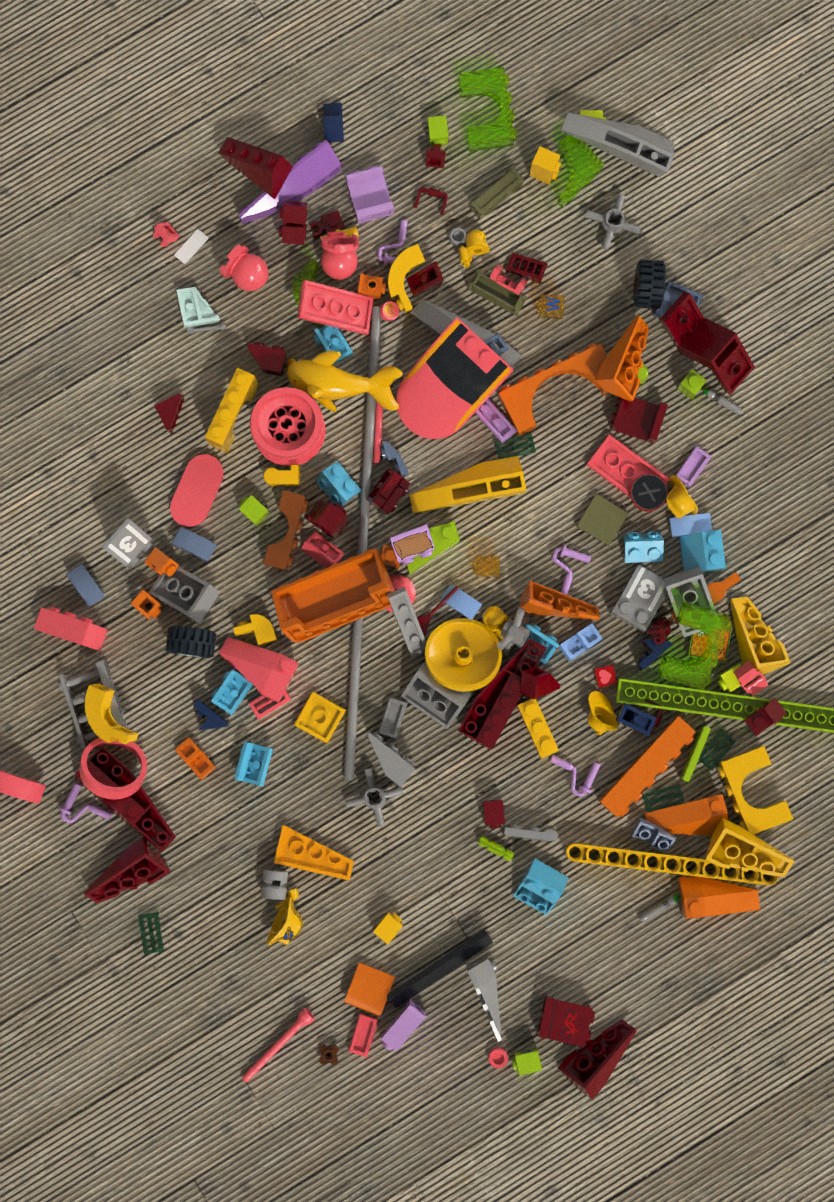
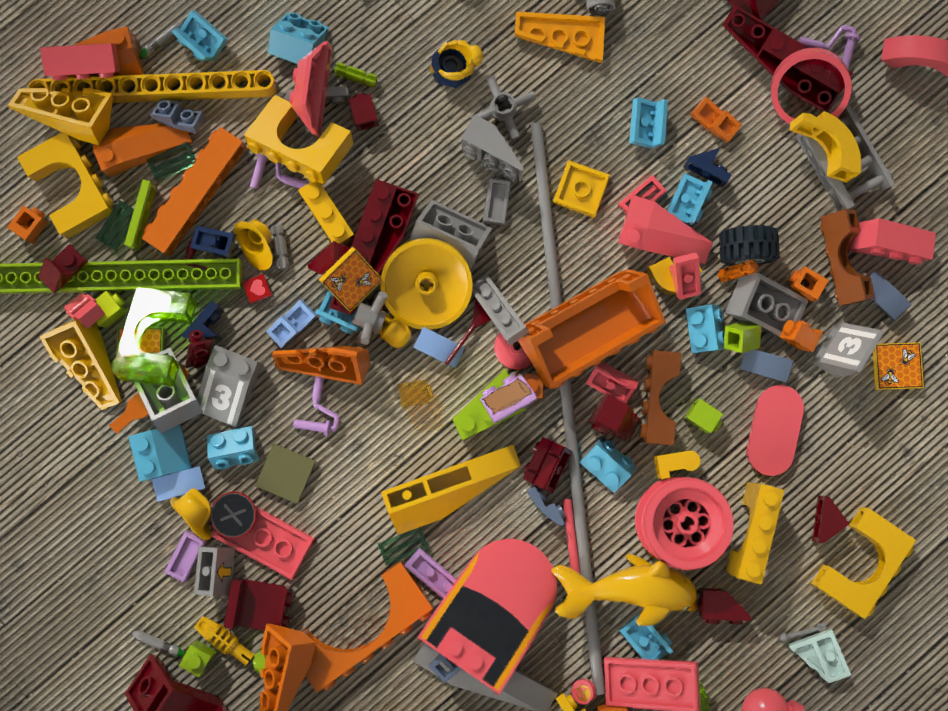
camera: 175 degrees right, 0 degrees up
none -> orange brick [7,205,48,244]
none -> coral wedge [40,43,120,80]
none -> medium azure bracket [172,10,229,62]
none -> light grey brick [194,546,235,596]
none -> yellow hinge [194,616,255,667]
none -> yellow arch [244,95,354,185]
none -> light grey axle [271,224,290,269]
none -> coral wedge [290,41,333,138]
none -> tile [319,247,383,312]
none -> piece [430,40,484,88]
none -> coral slope [669,252,701,300]
none -> medium azure bracket [686,304,725,354]
none -> orange axle [717,260,759,282]
none -> lime brick [724,321,762,353]
none -> yellow arch [811,507,916,619]
none -> dark orange arch [820,209,876,306]
none -> tile [873,342,924,390]

